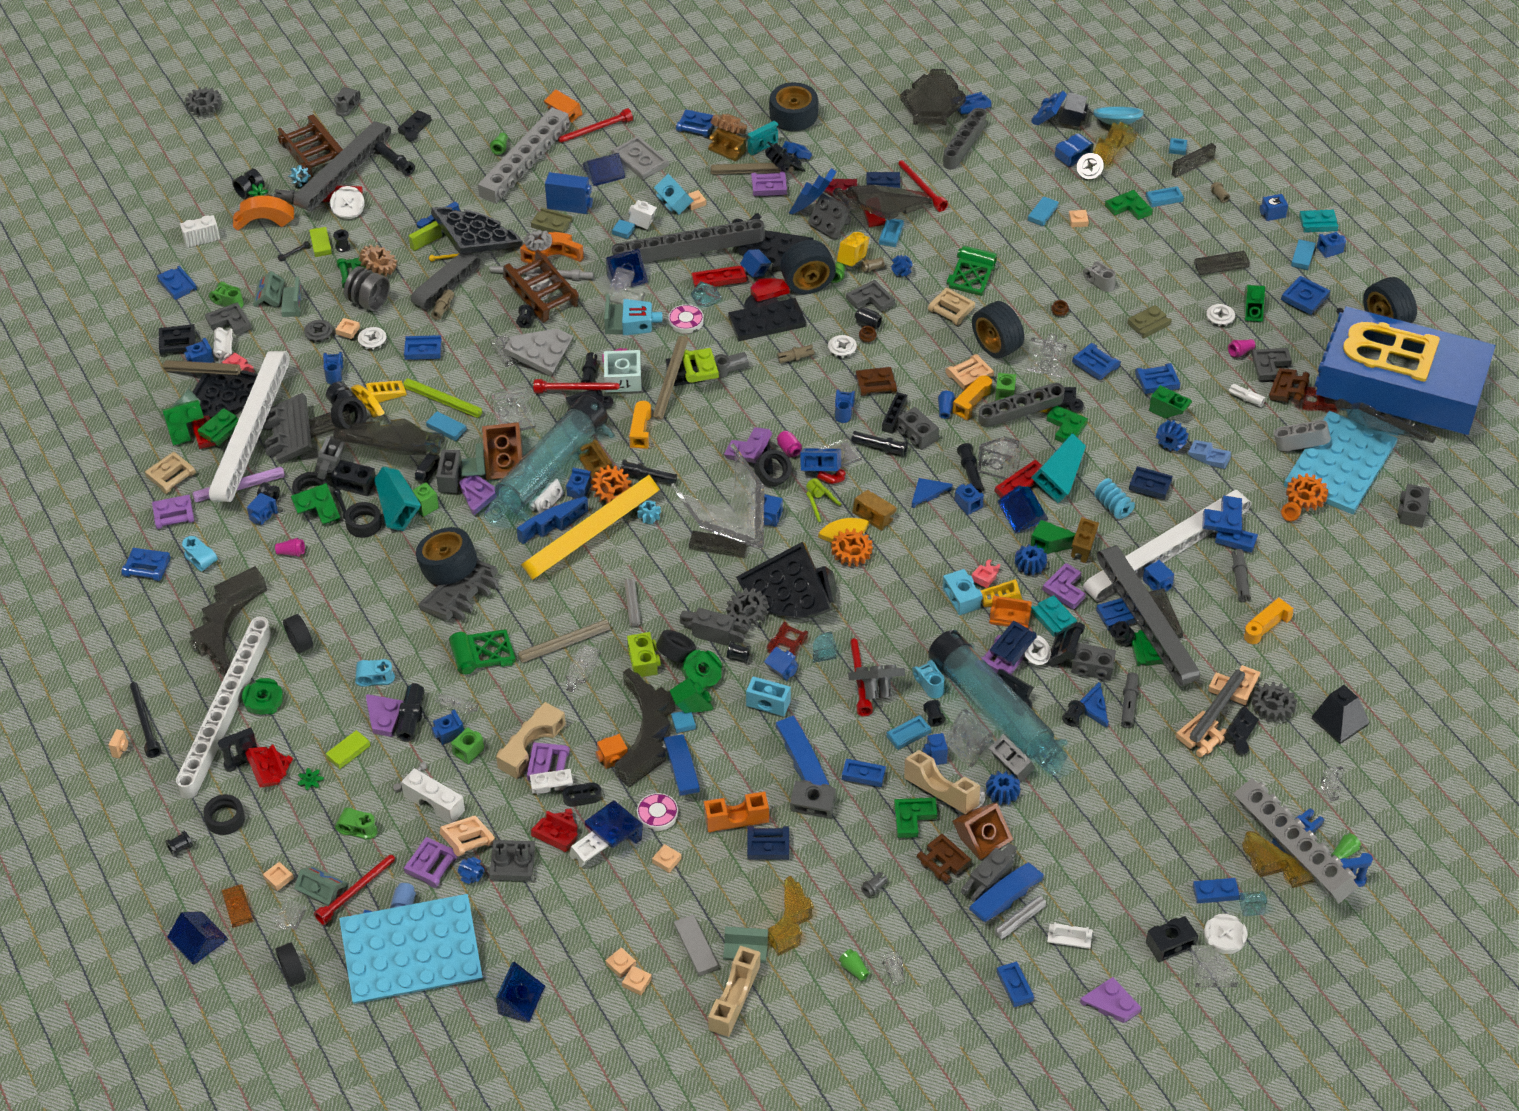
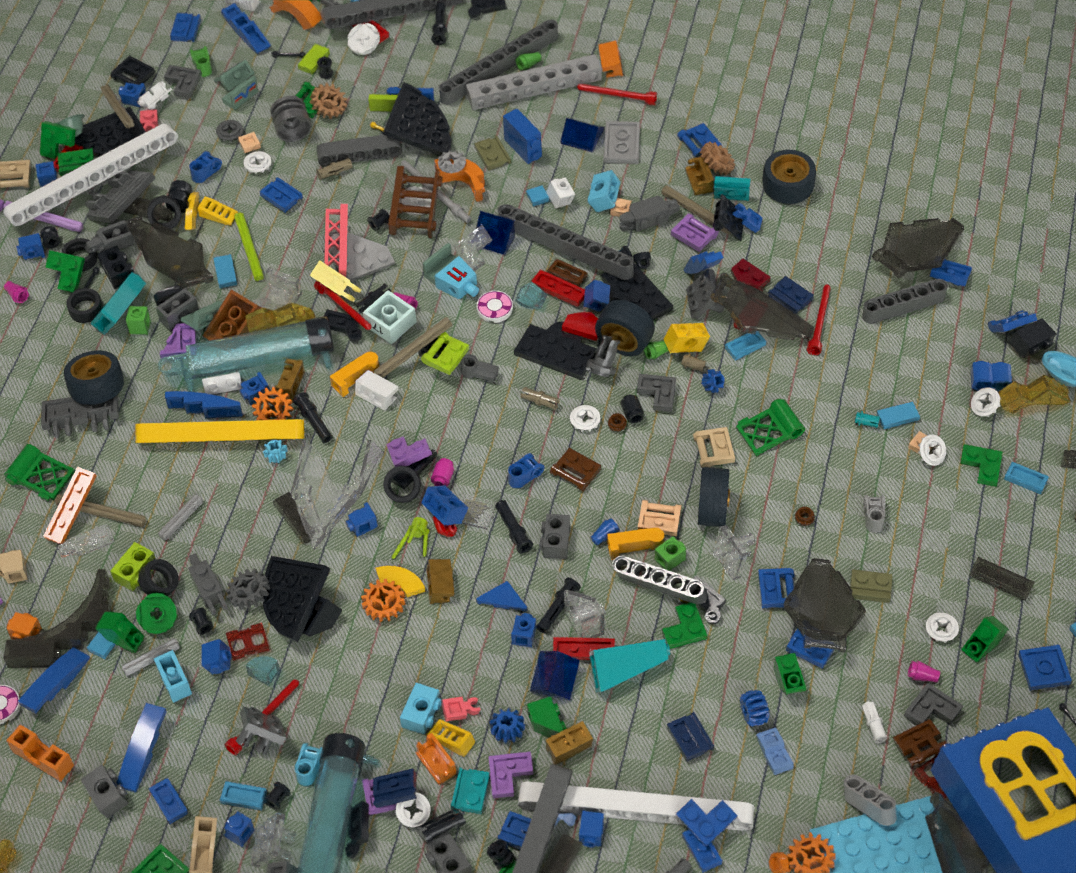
camera: 45 degrees right, 5 degrees up
dark blue plate [747,826,789,860] -> none
black piece [882,392,908,434] -> none
medium azure piece [1095,478,1135,519] -> none
none -> blue brick [36,161,58,187]
none -> plate [43,467,97,545]
none -> light grey axle [121,638,180,676]
none -> blue slope [221,3,271,54]
none -> clear yellow arch [246,302,315,335]
none -> light yellow hinge [310,260,361,302]
none -> coral fence [324,204,348,277]
none -> white hinge [355,370,398,411]
none -> dark grey beam [439,19,558,105]
none -> reddish brown tile [547,259,588,287]
none -> dark grey piece [586,335,621,377]
none -> dark grey hinge [619,196,680,232]
none -> clear smoke windscreen [783,558,866,653]
none -> teal pin [855,411,880,428]
none -> white gear [918,435,946,466]

